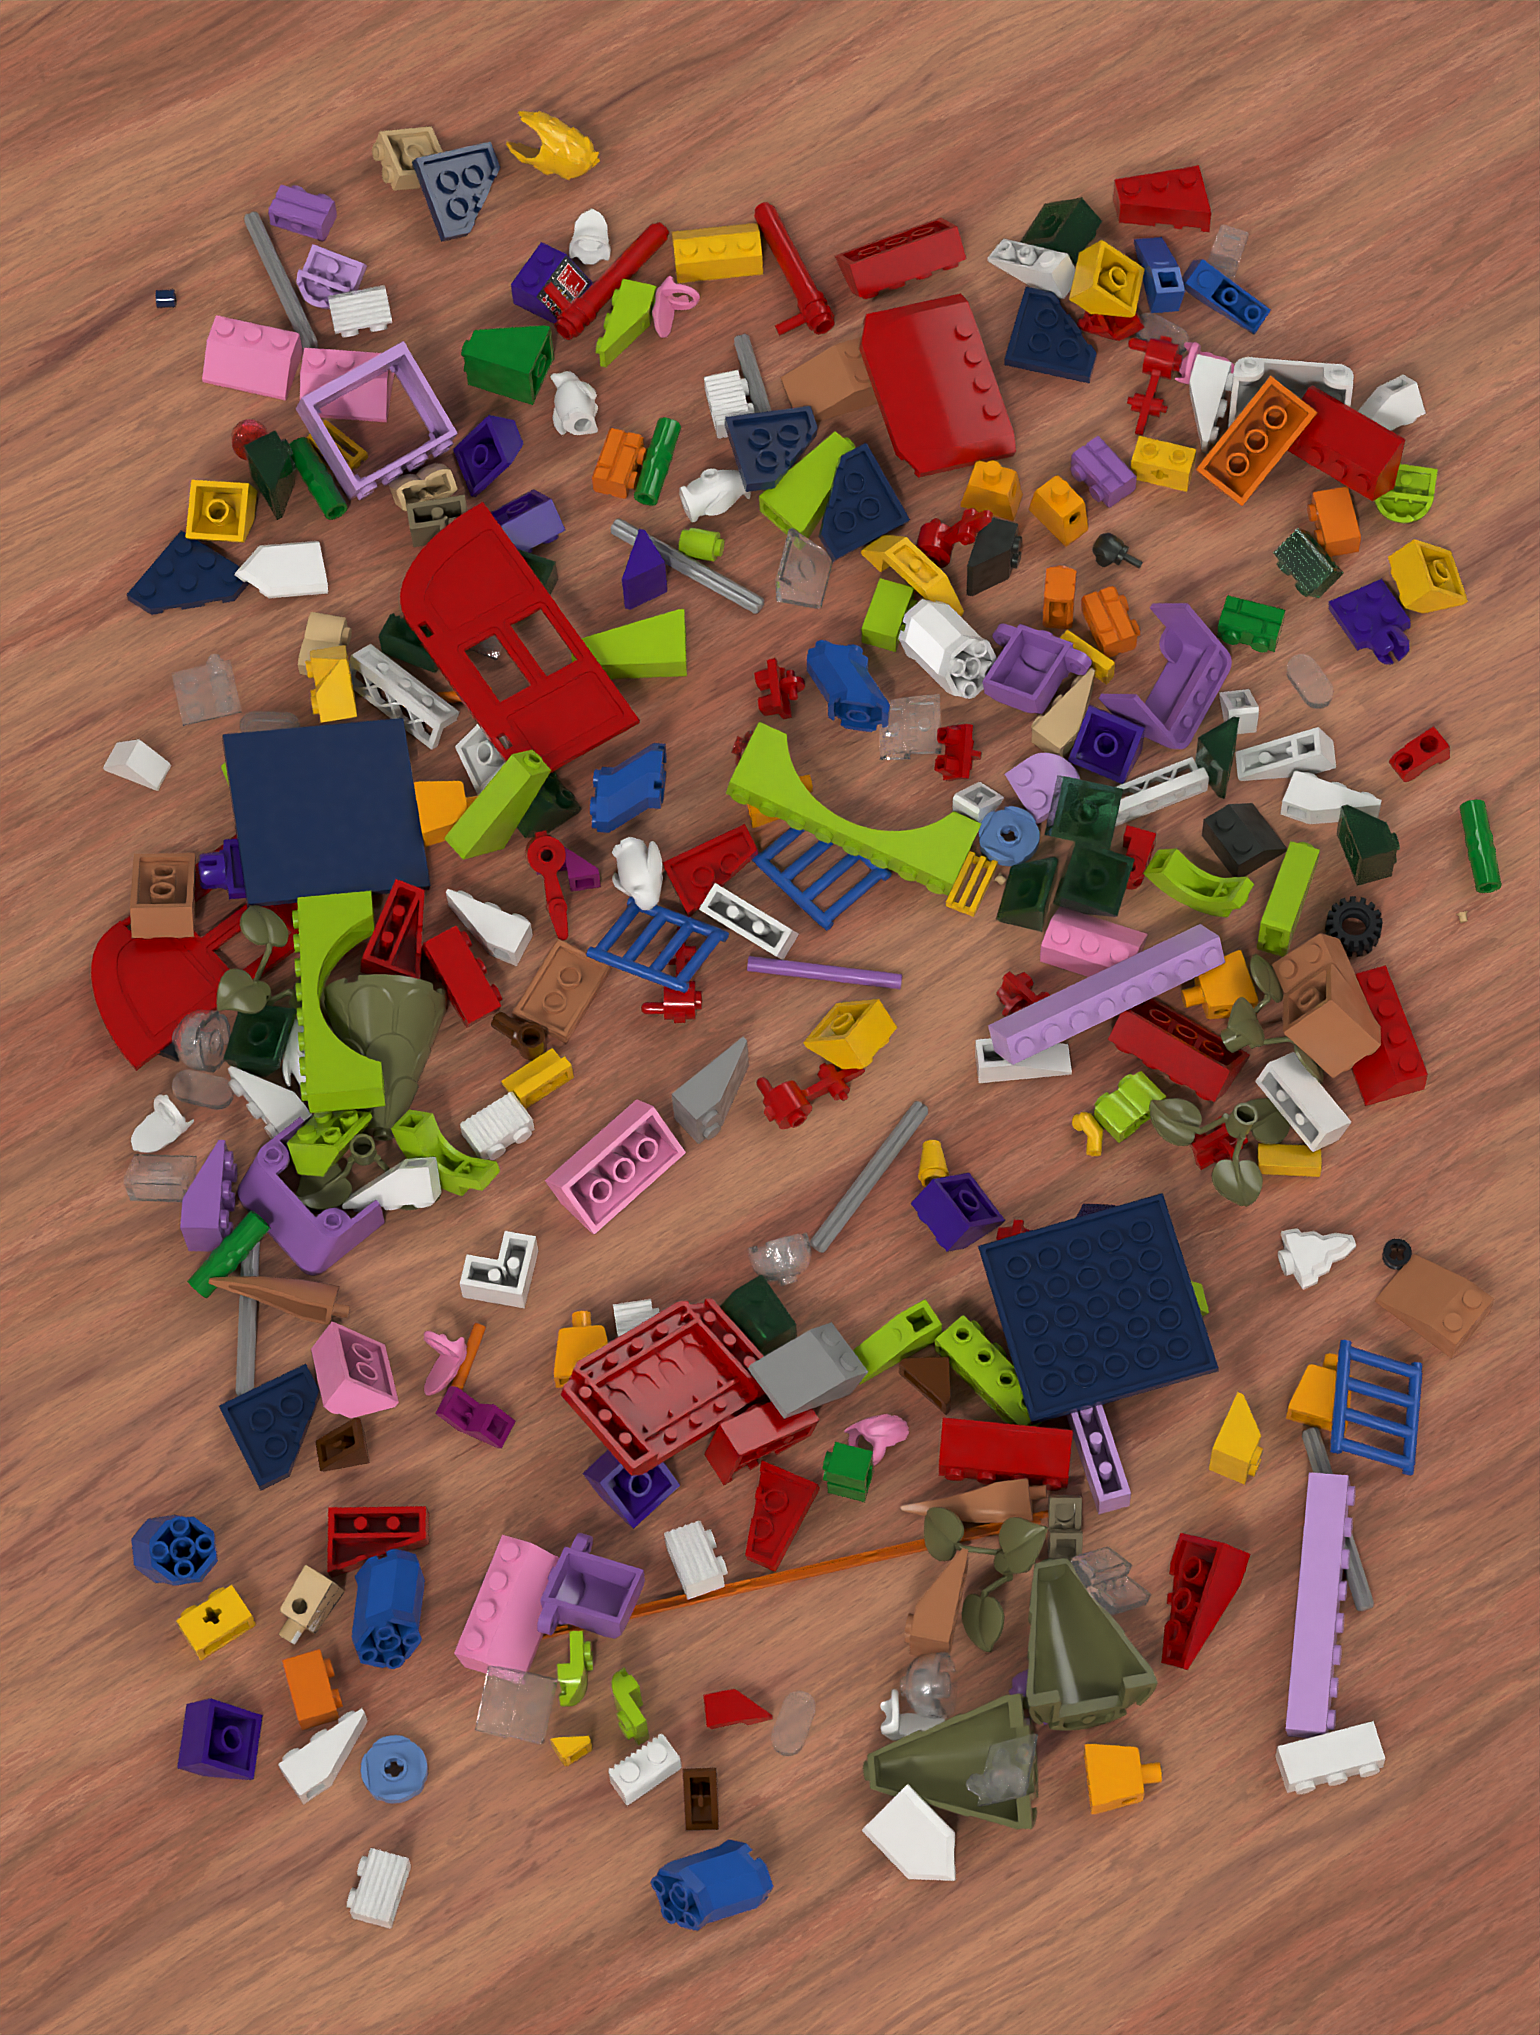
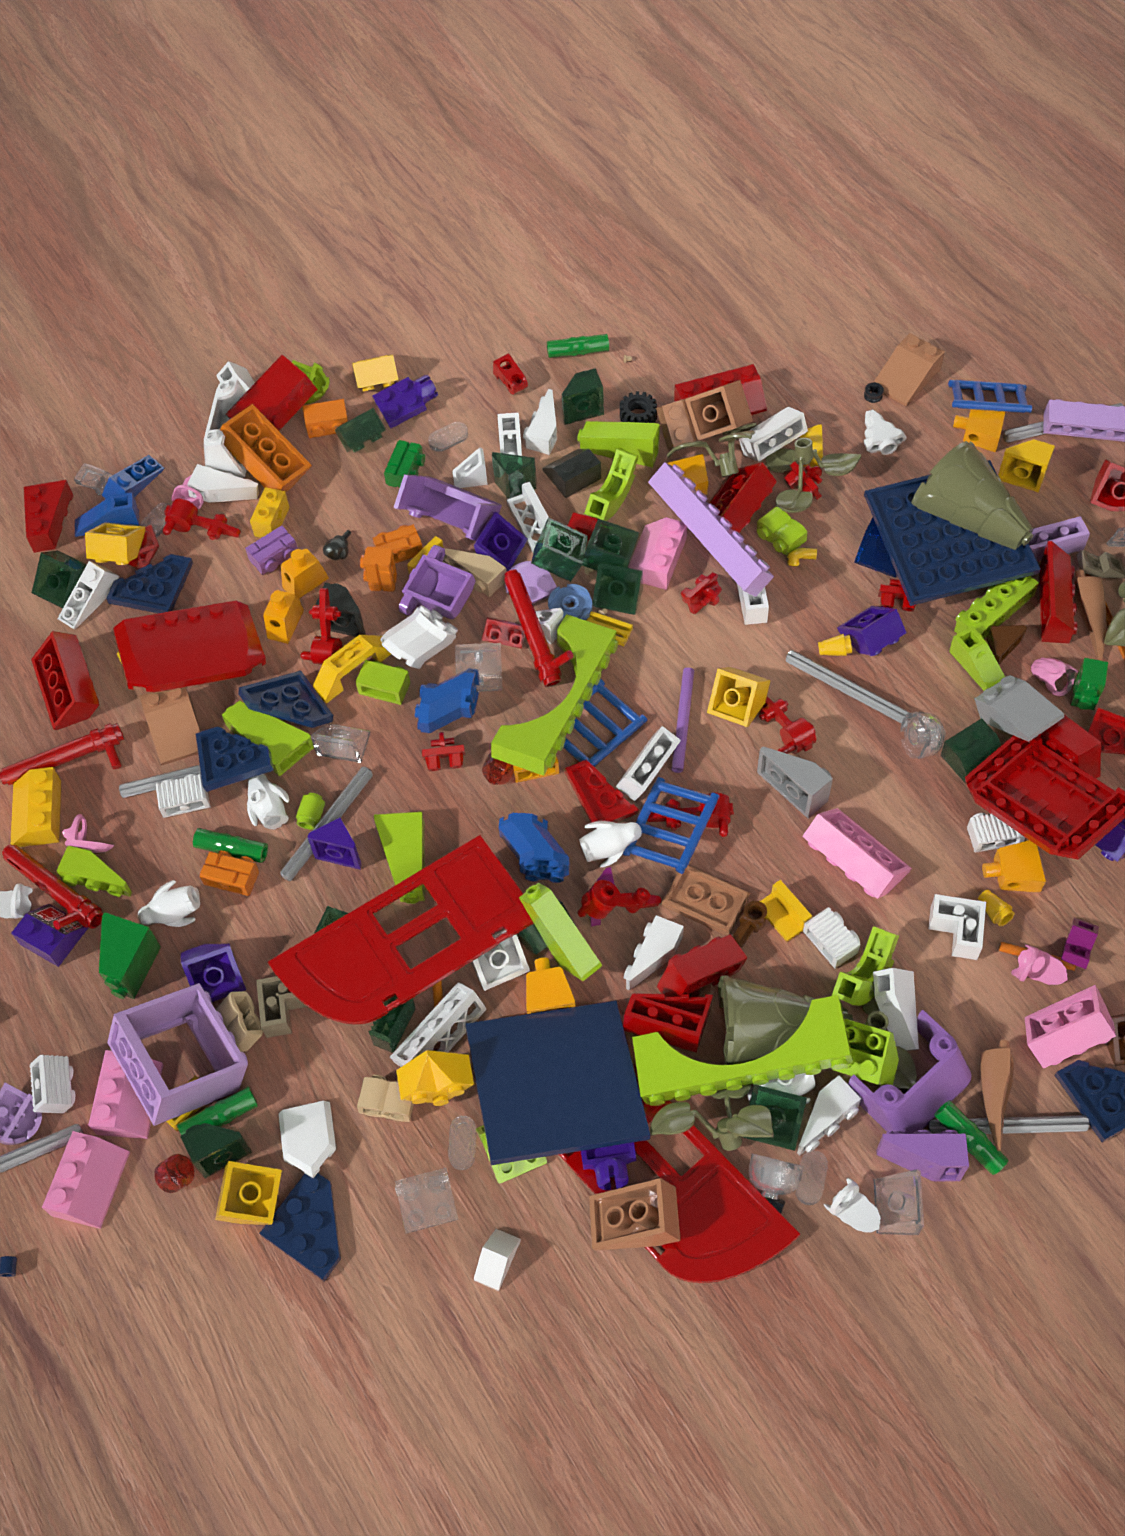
camera: 90 degrees left, 5 degrees down
dark purple slope [491,489,565,557] -> none
none -> red cylinder [504,569,574,687]
none -> olive cone [911,441,1034,550]
none -> yellow cone [978,890,1015,926]

